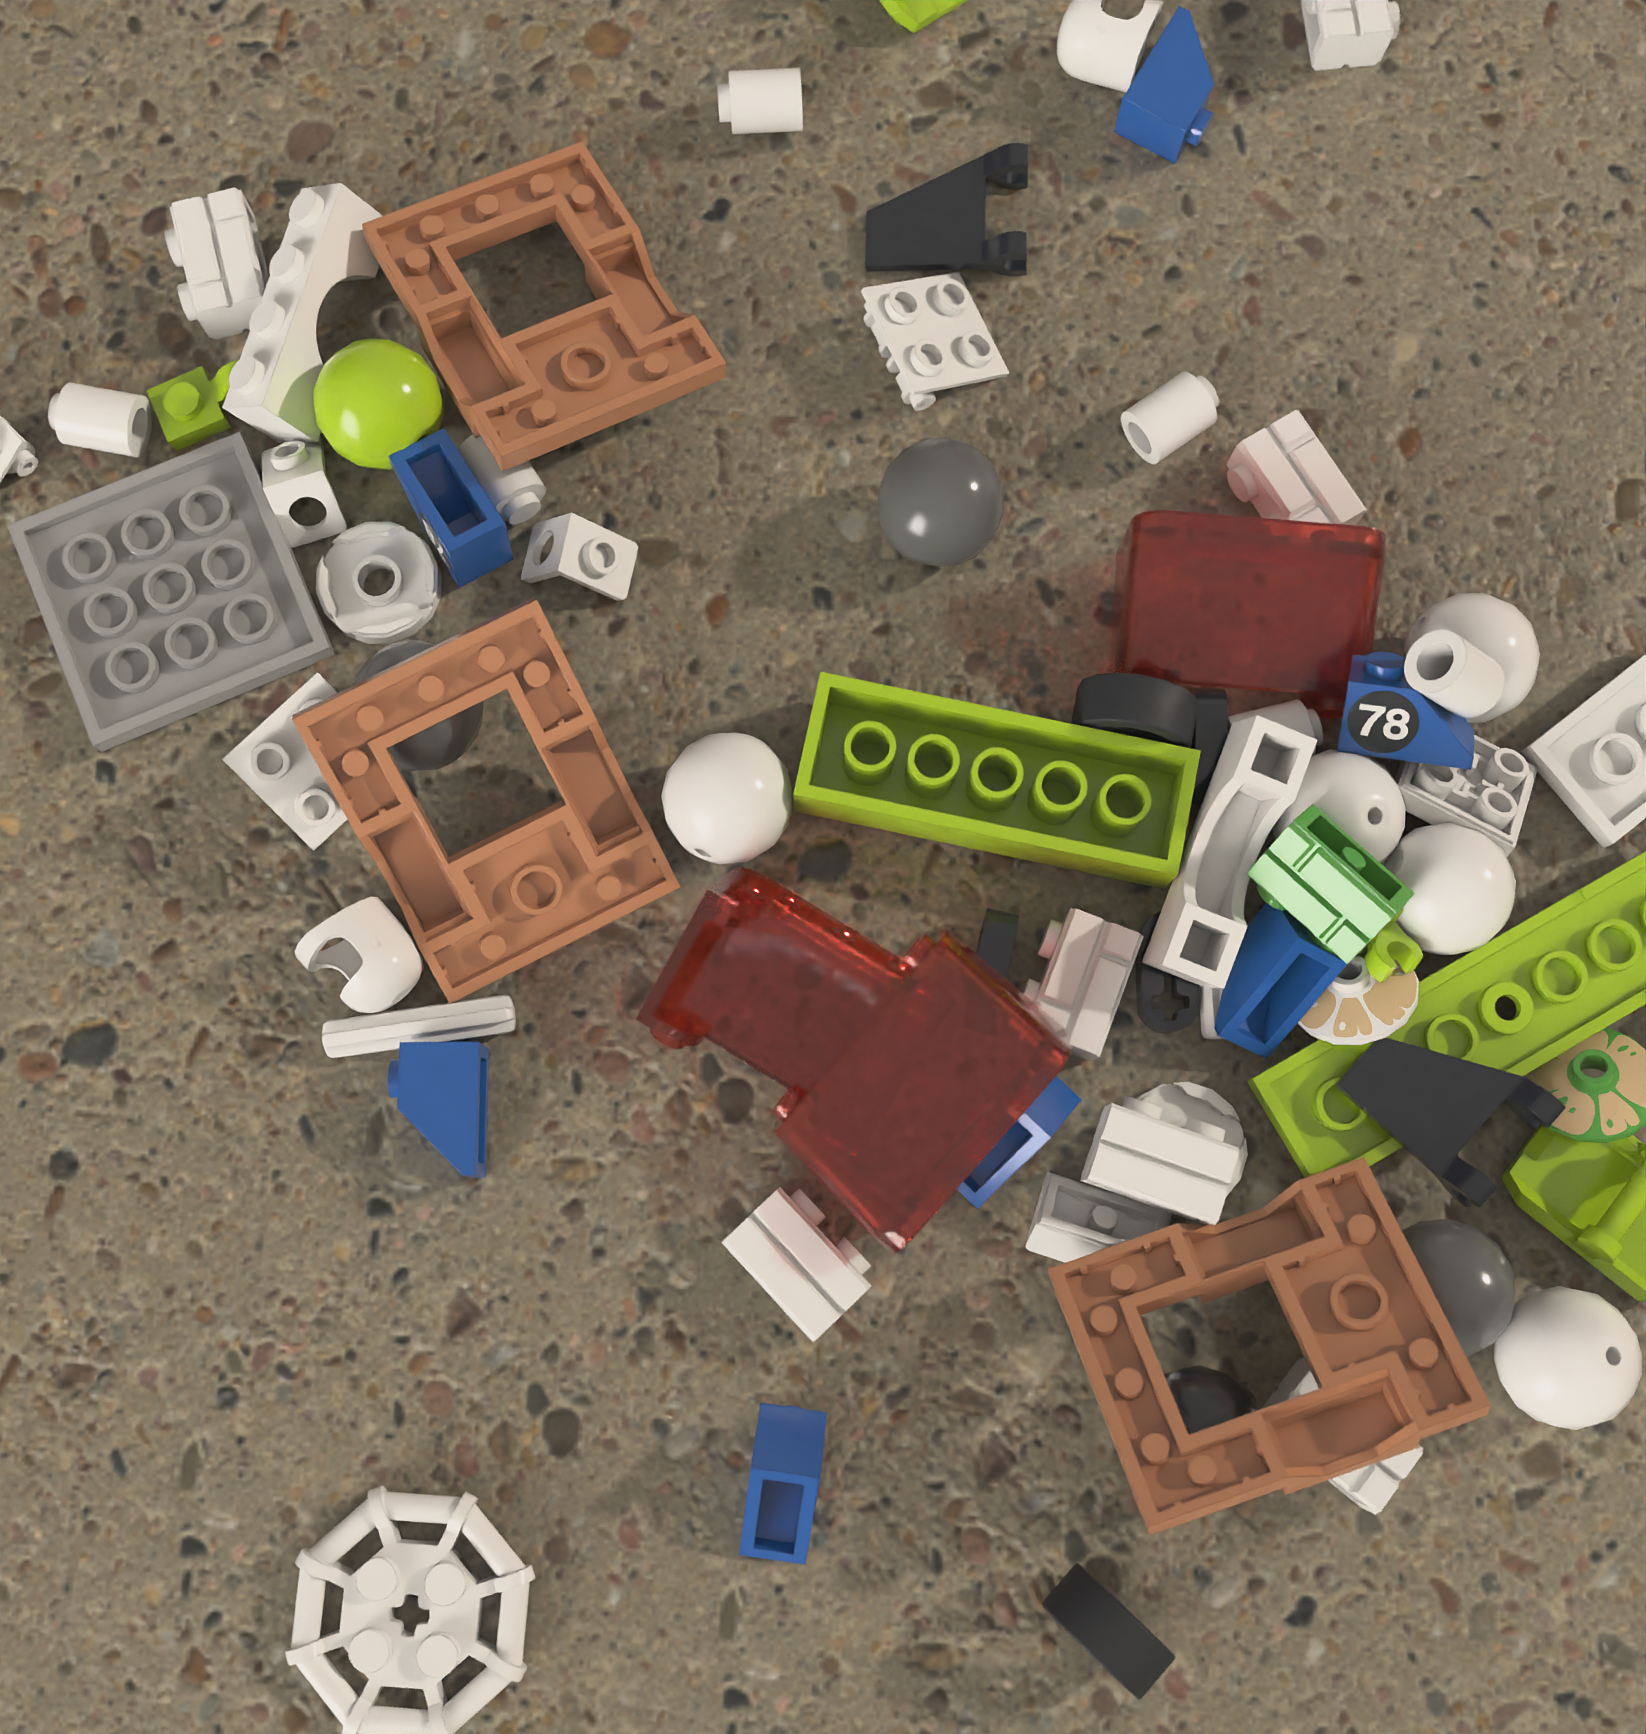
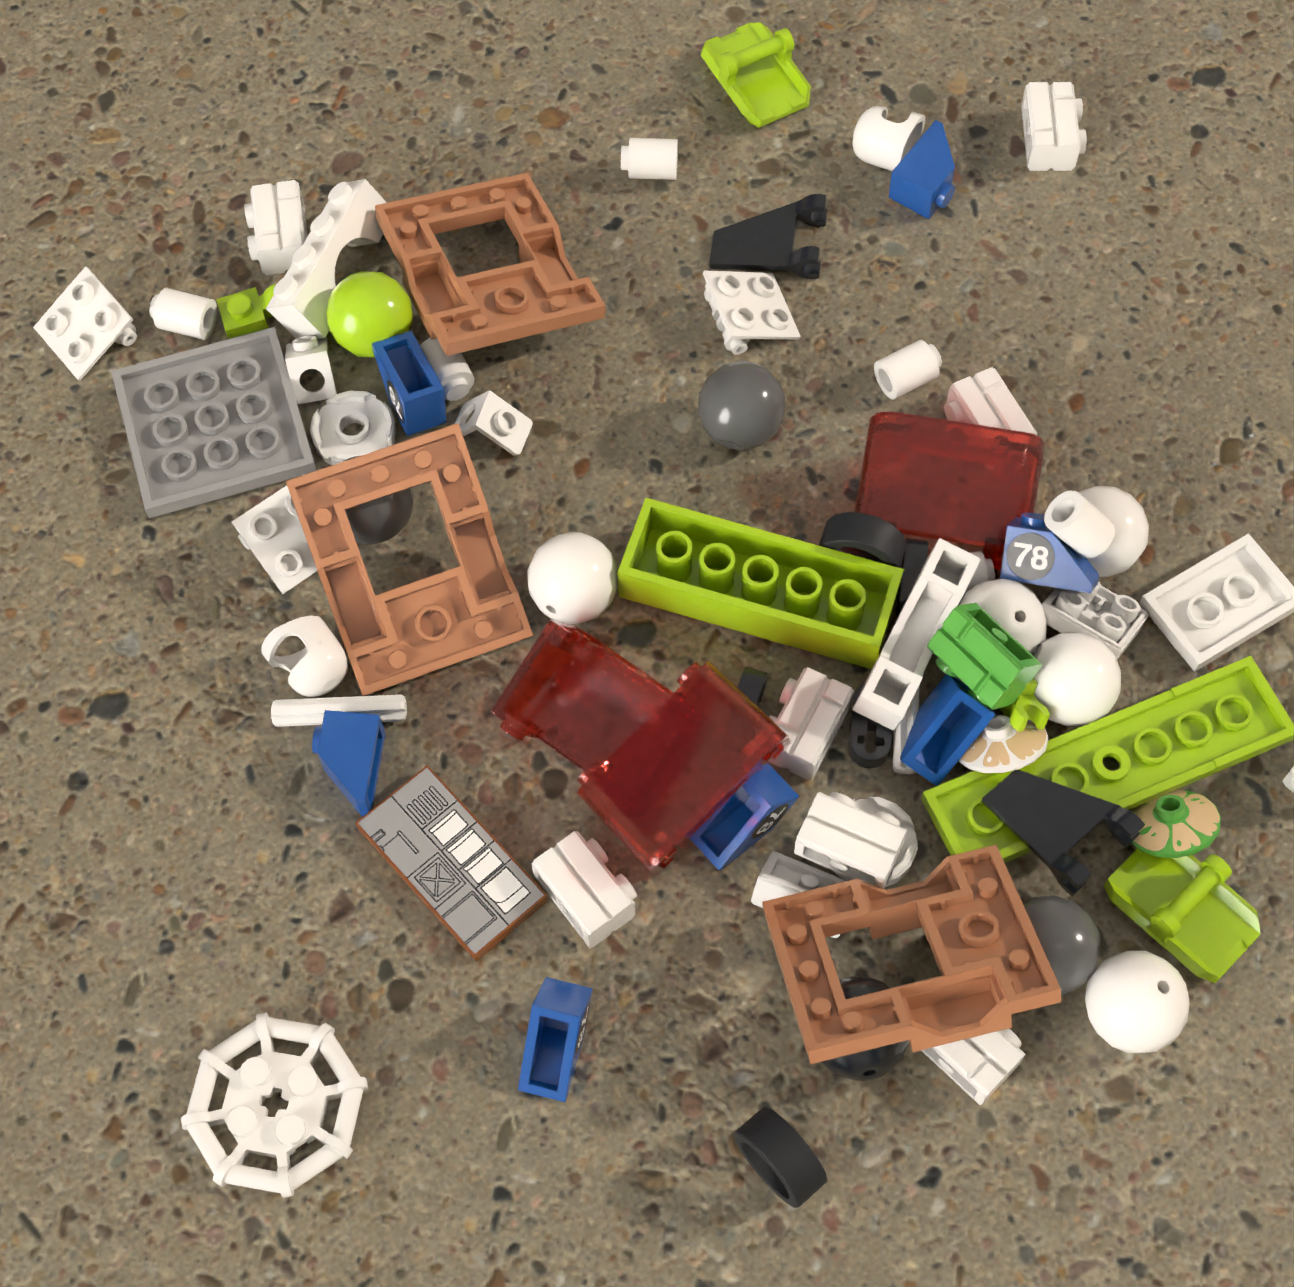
camera: 10 degrees right, 15 degrees down
none -> tile [355,765,549,962]

